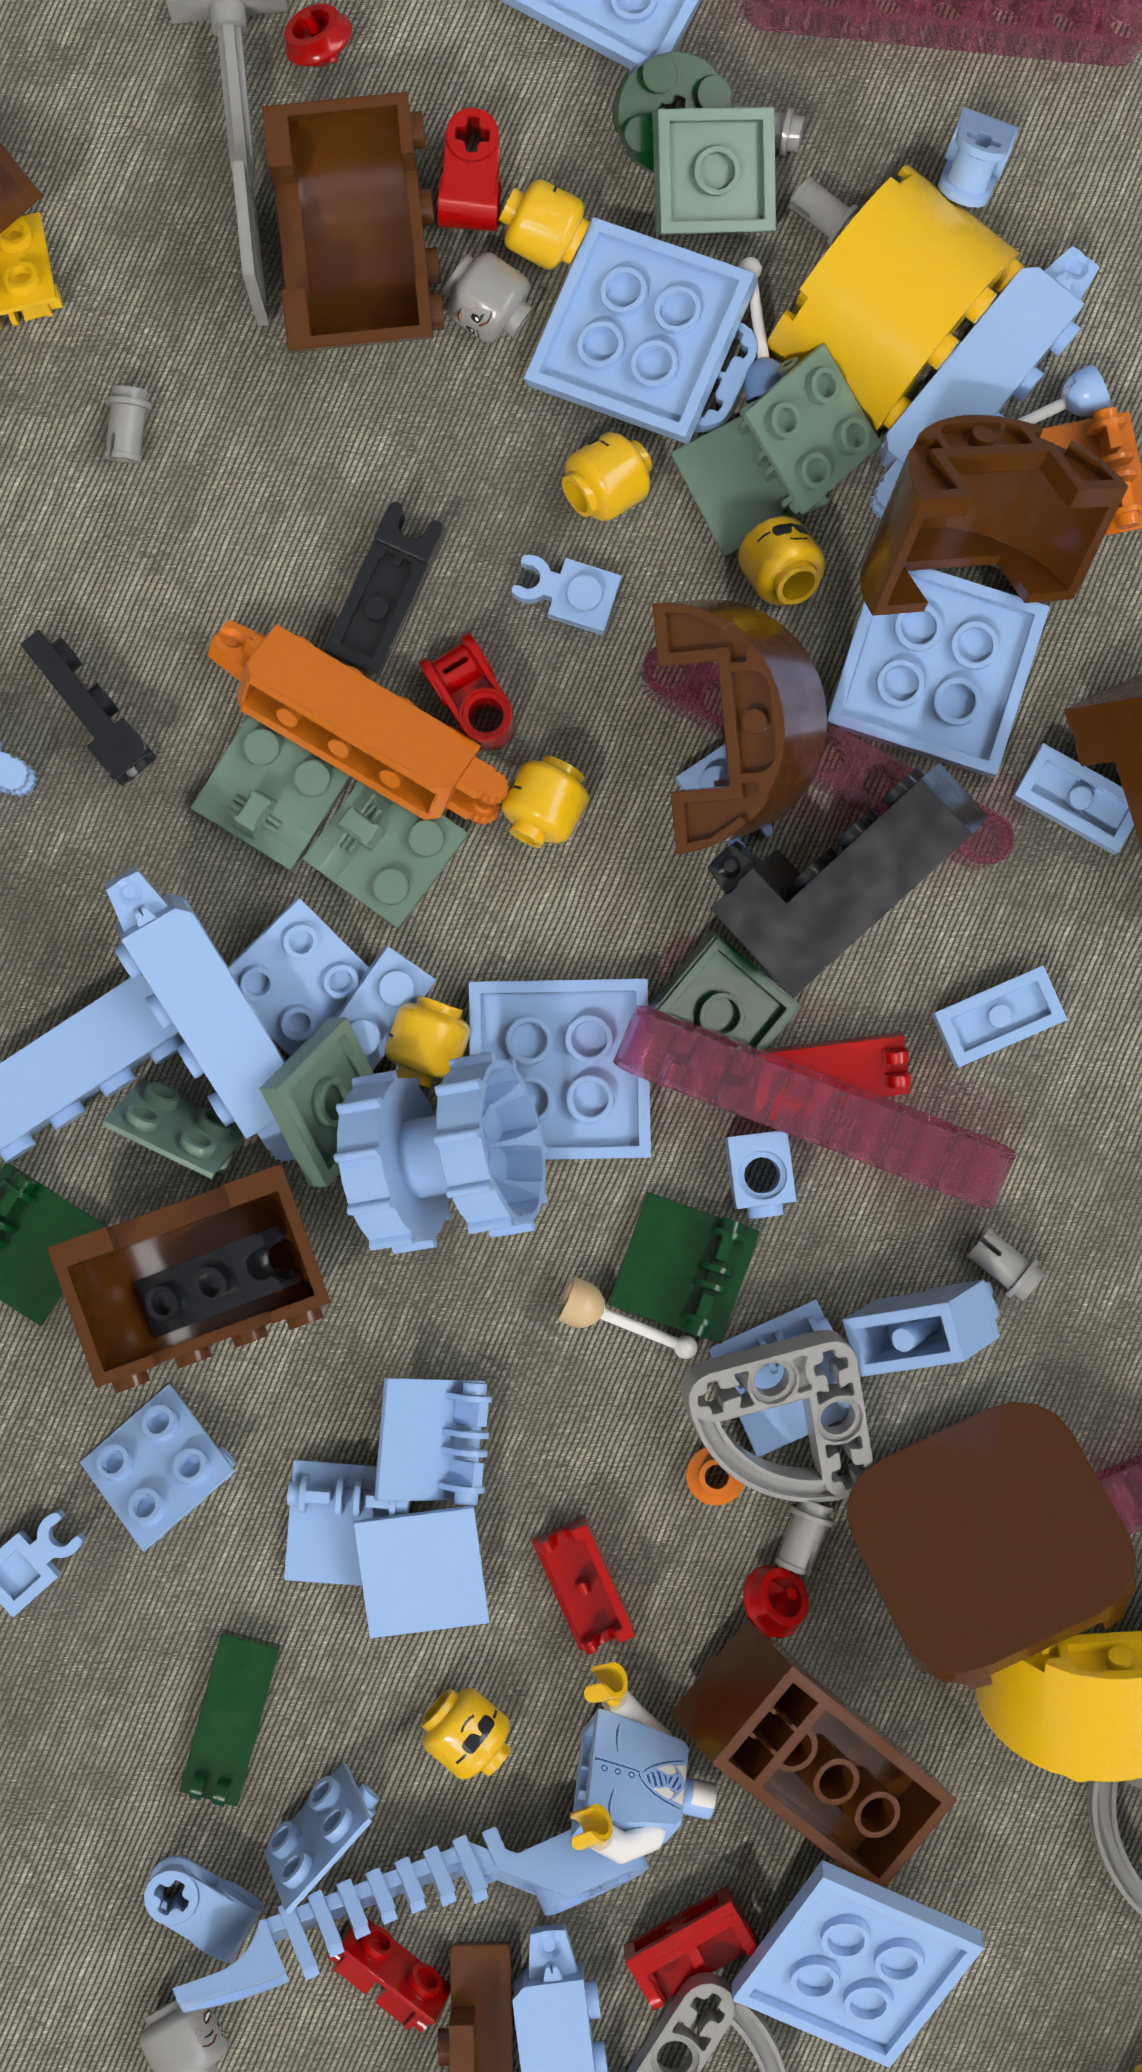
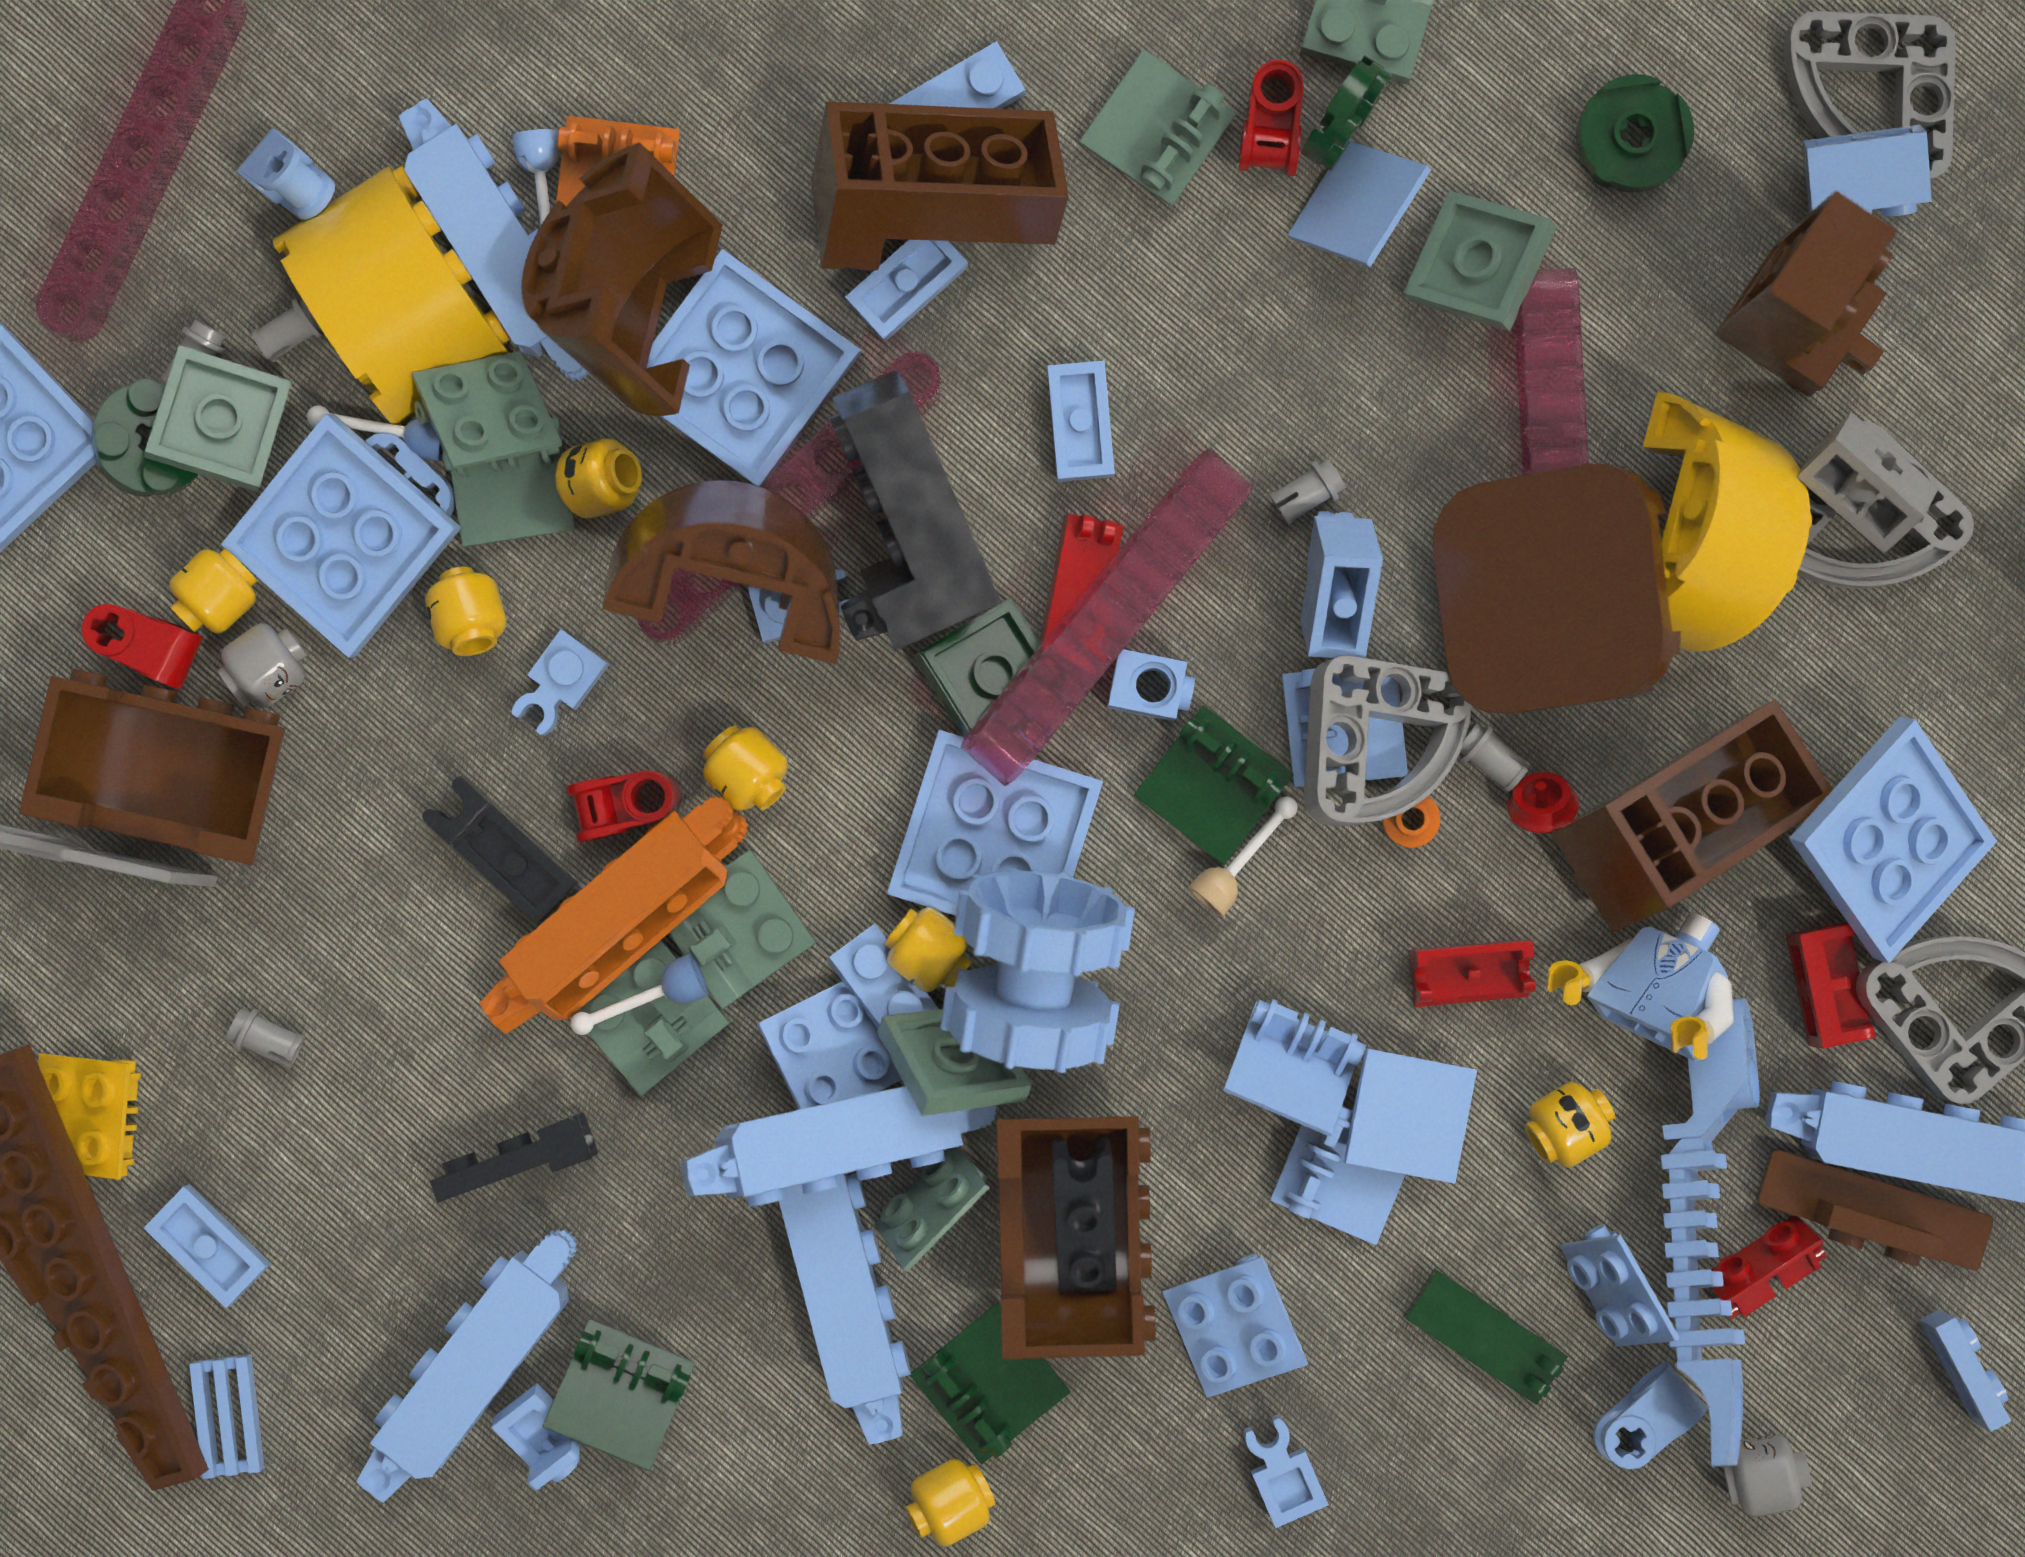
camera: 65 degrees left, 0 degrees up
none -> hinge [570,953,708,1035]

